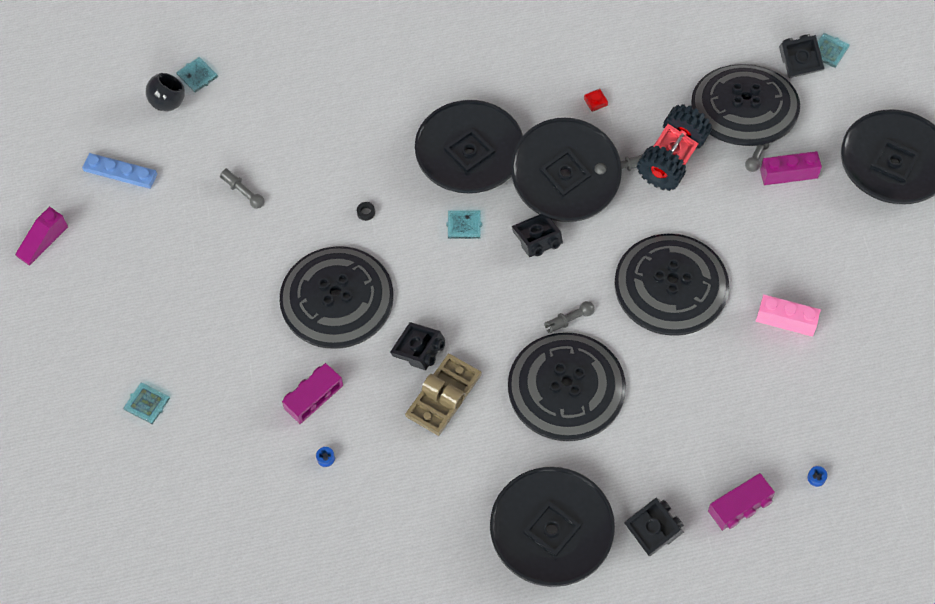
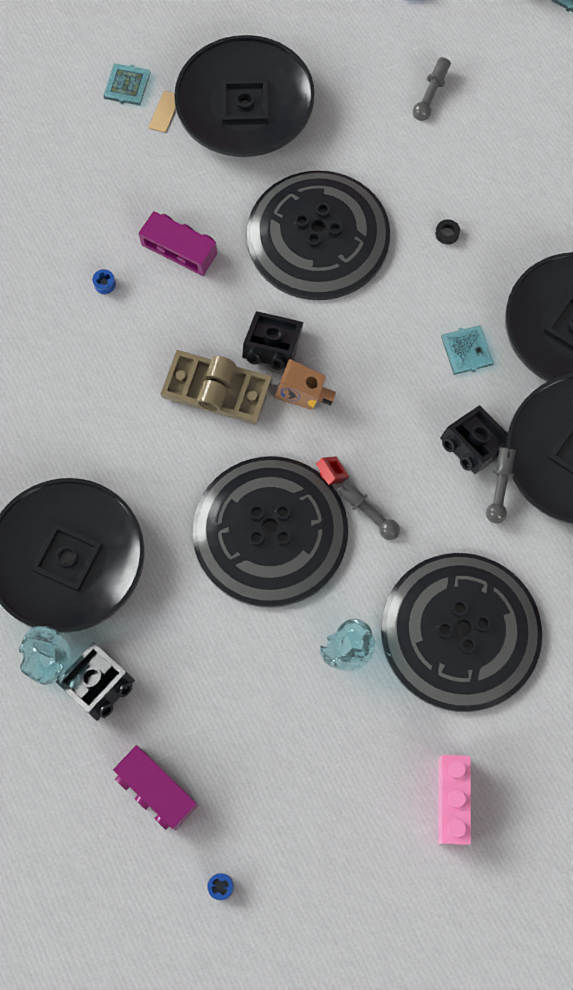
camera: 75 degrees right, 10 degrees up
none -> clear light blue piece [19,626,70,685]
none -> tan sticker [148,91,176,133]
none -> black dish [174,35,314,157]
none -> medium nougat torso [274,359,336,409]
none -> red plate [315,456,349,485]
none -> clear light blue piece [319,619,376,672]
none -> dark grey pin [486,448,516,524]

